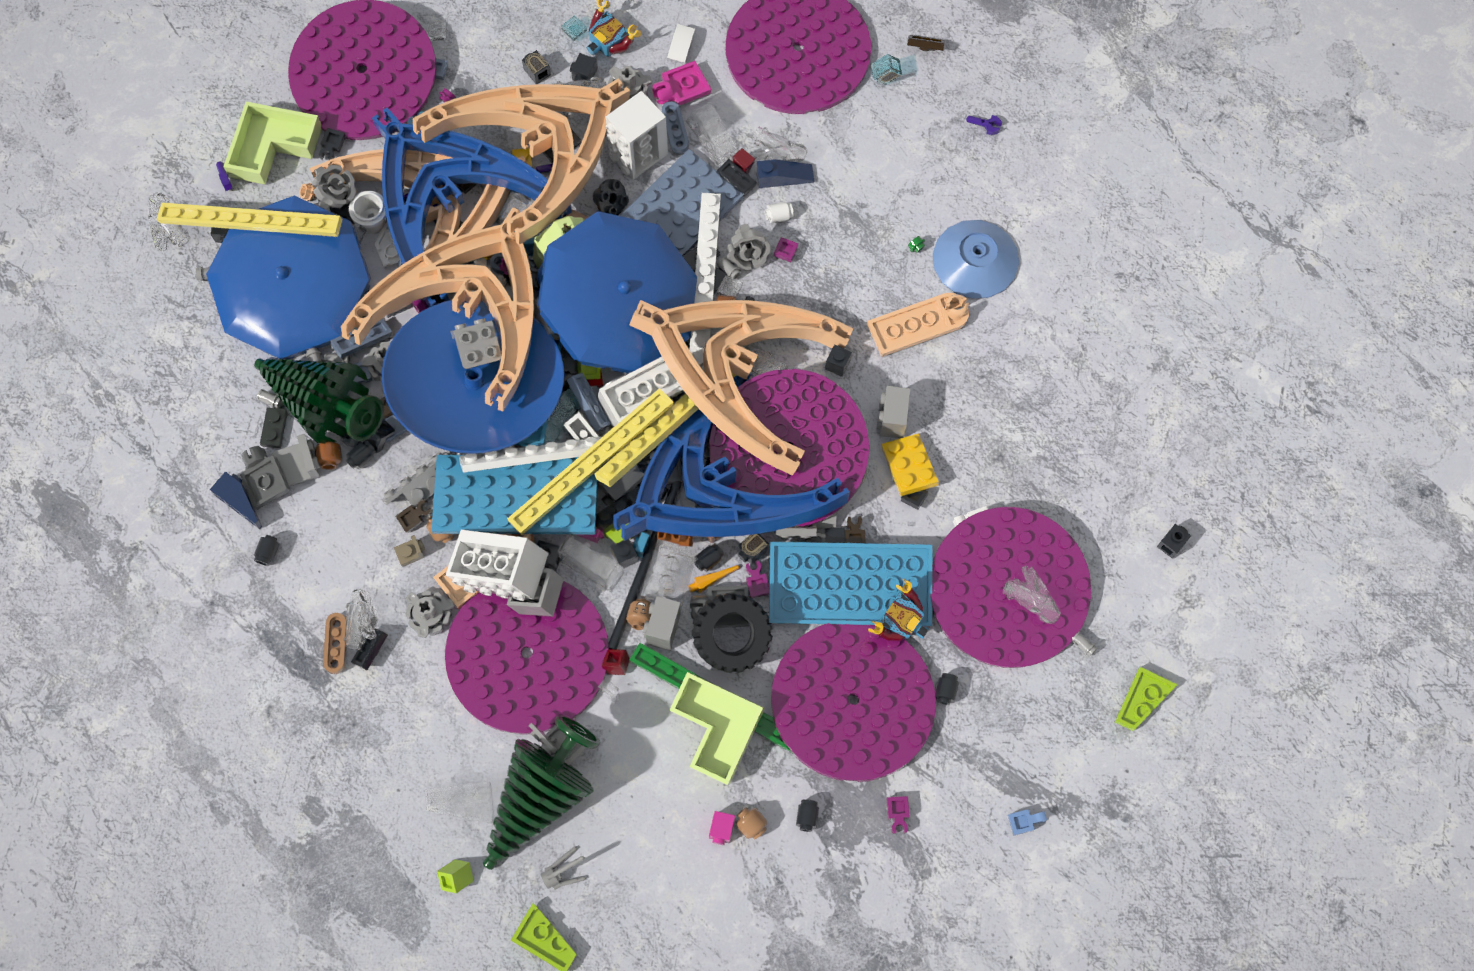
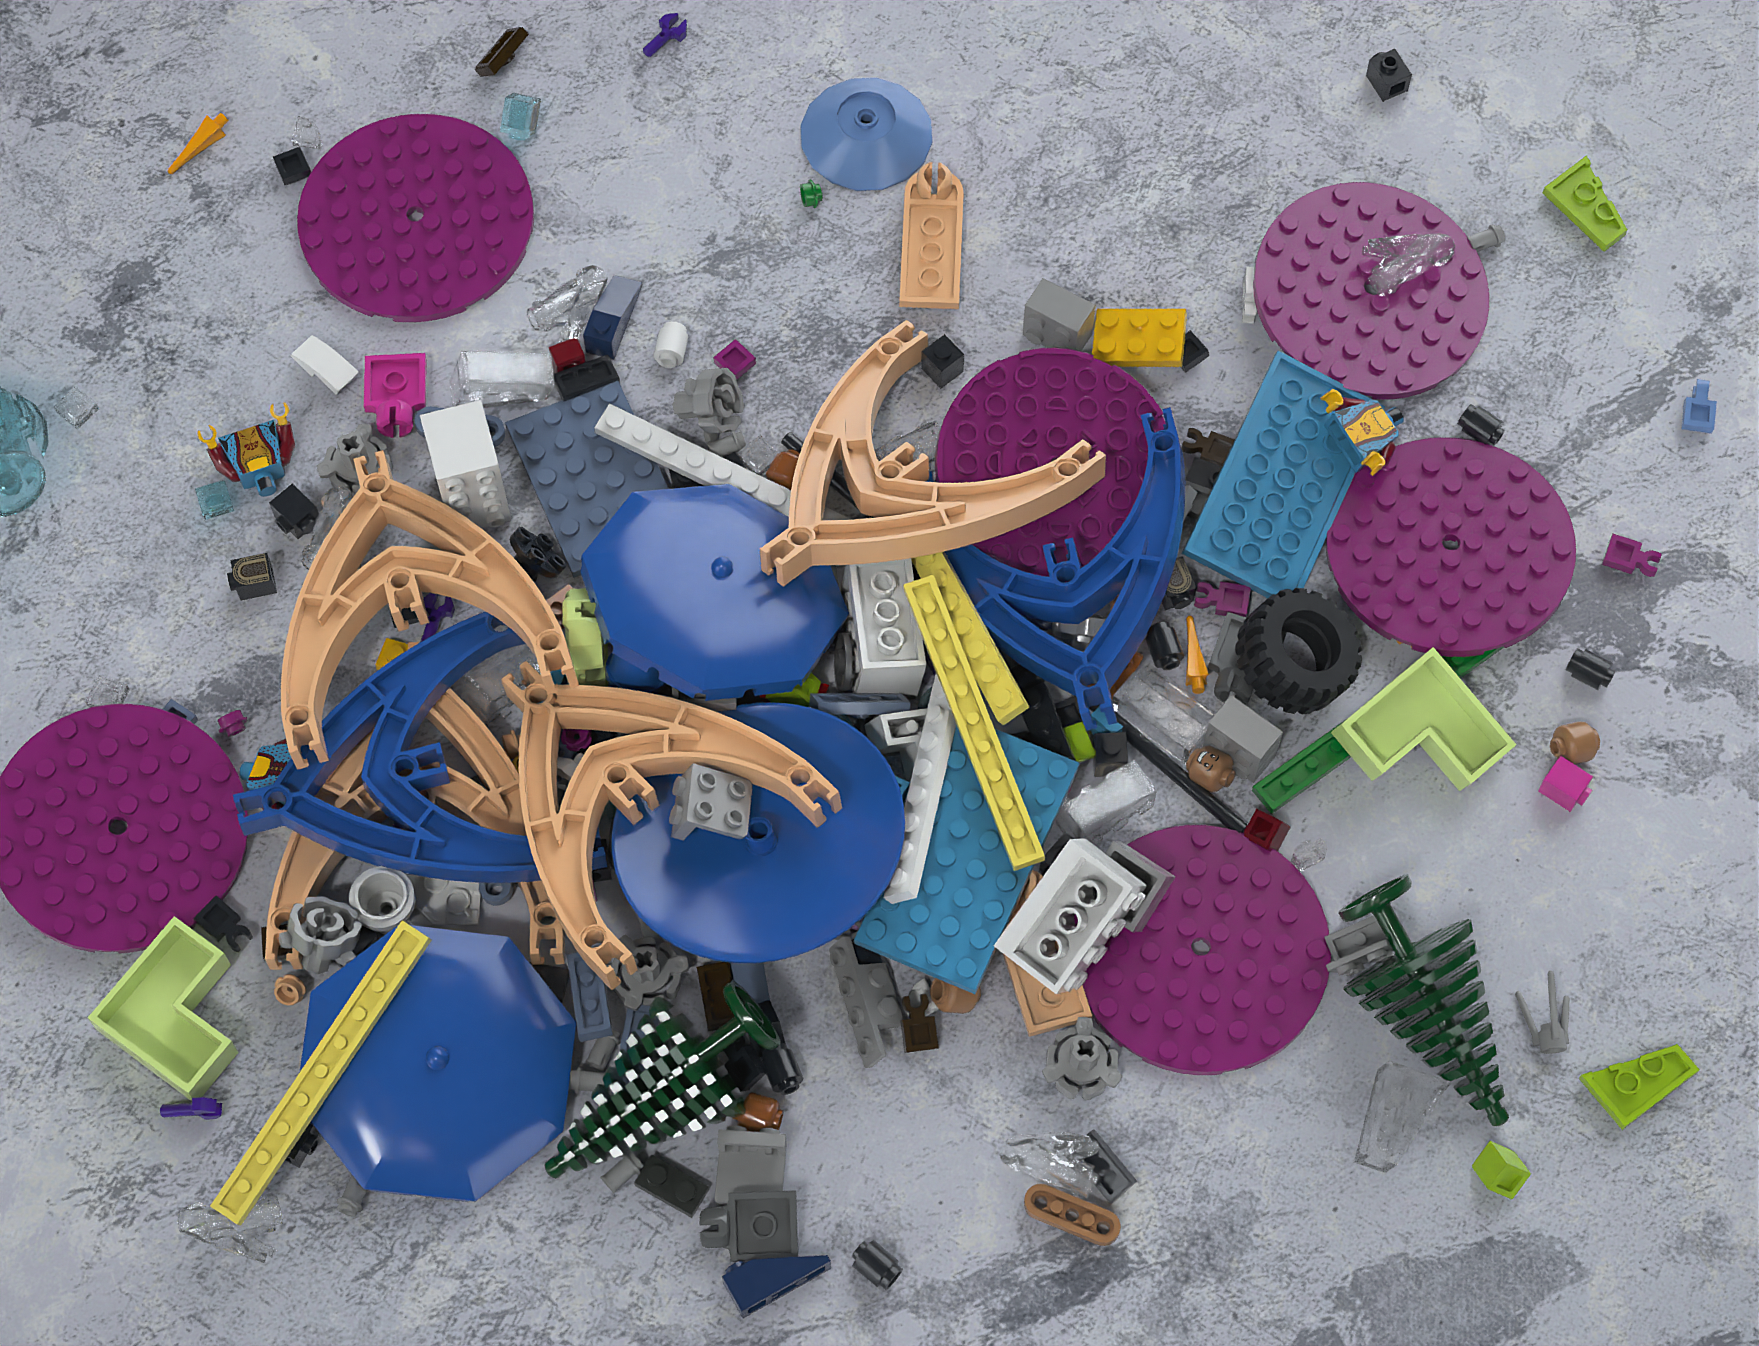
camera: 65 degrees left, 5 degrees down
dark tan bracket [394,535,425,567] -> none

